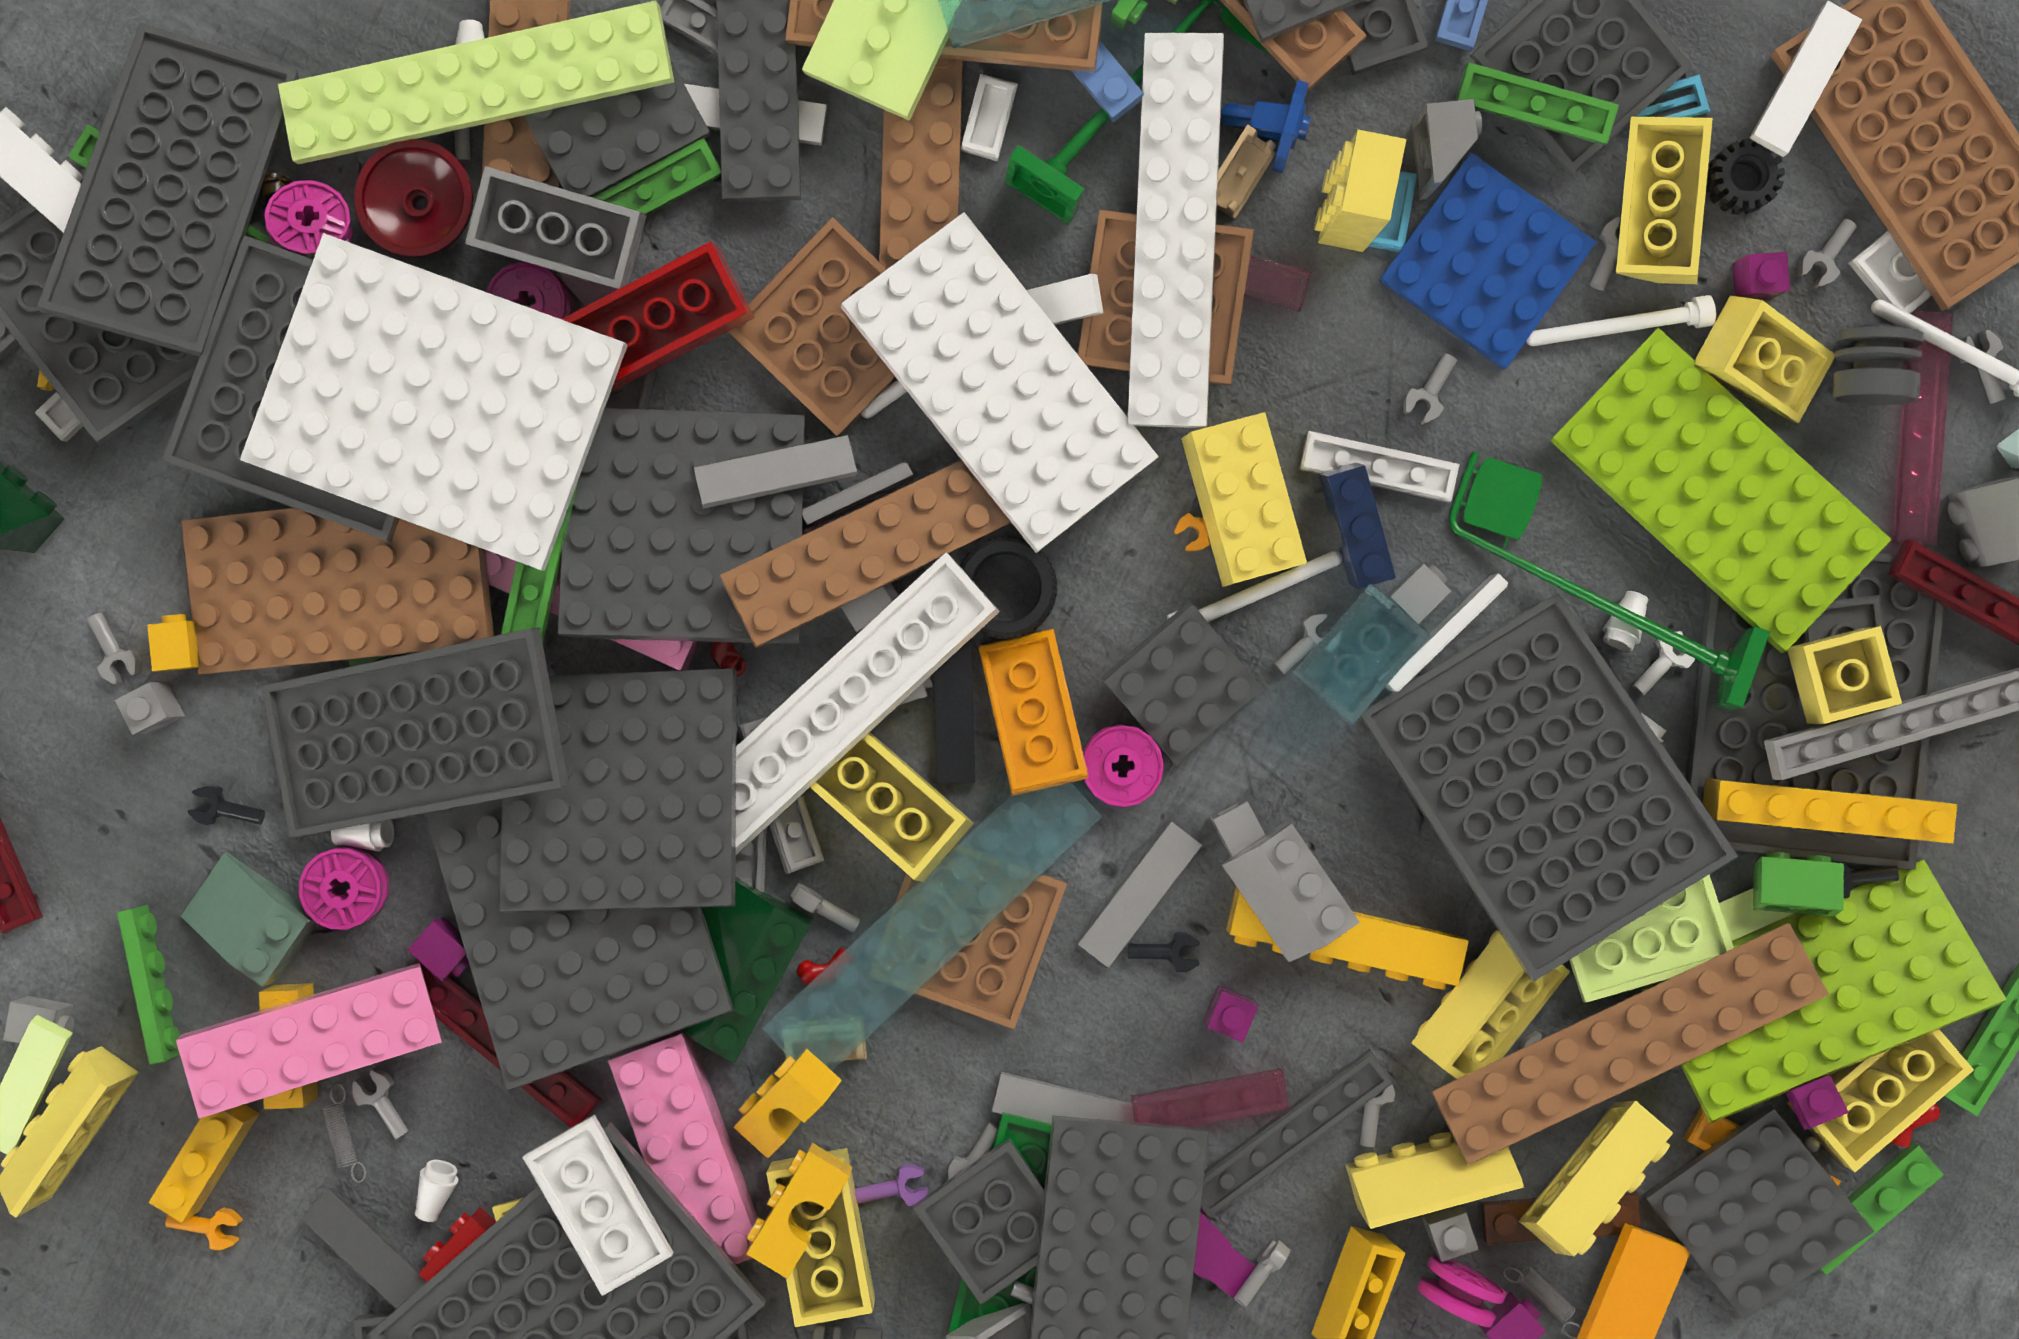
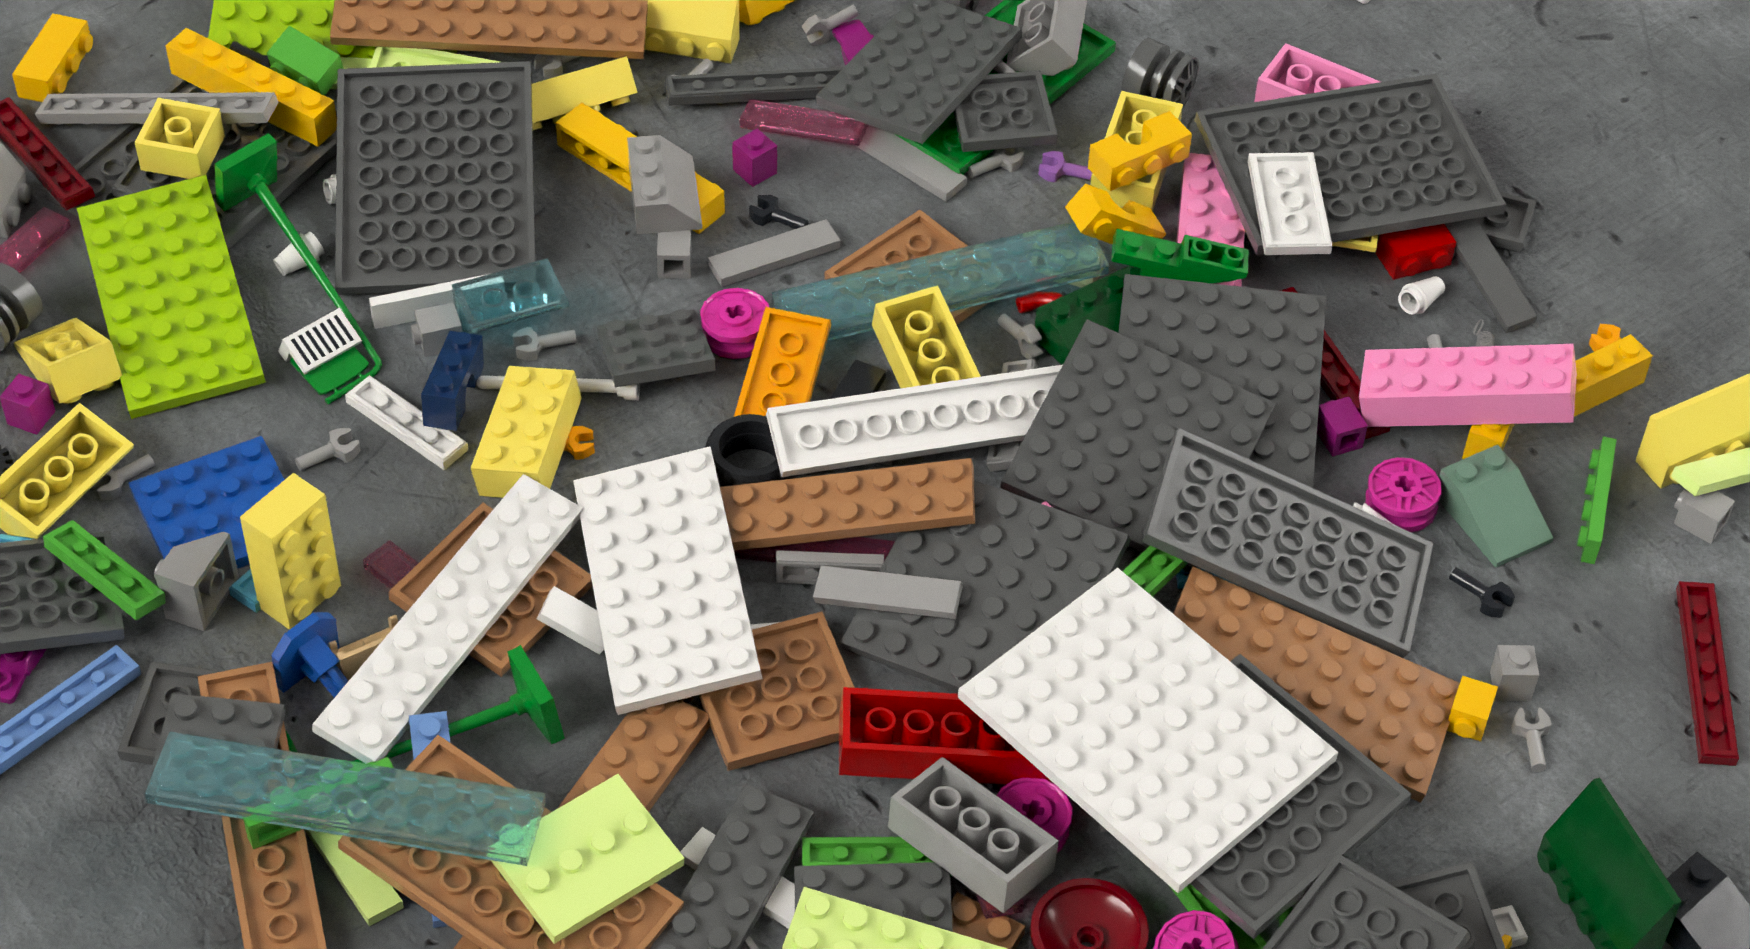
camera: 155 degrees left, 40 degrees down
white tile [961,74,1018,161] -> none
white piece [1526,295,1716,346] -> none
white bar [1632,631,1695,696] -> none
none -> white panel [278,308,362,375]
none -> green slope [1111,229,1249,283]

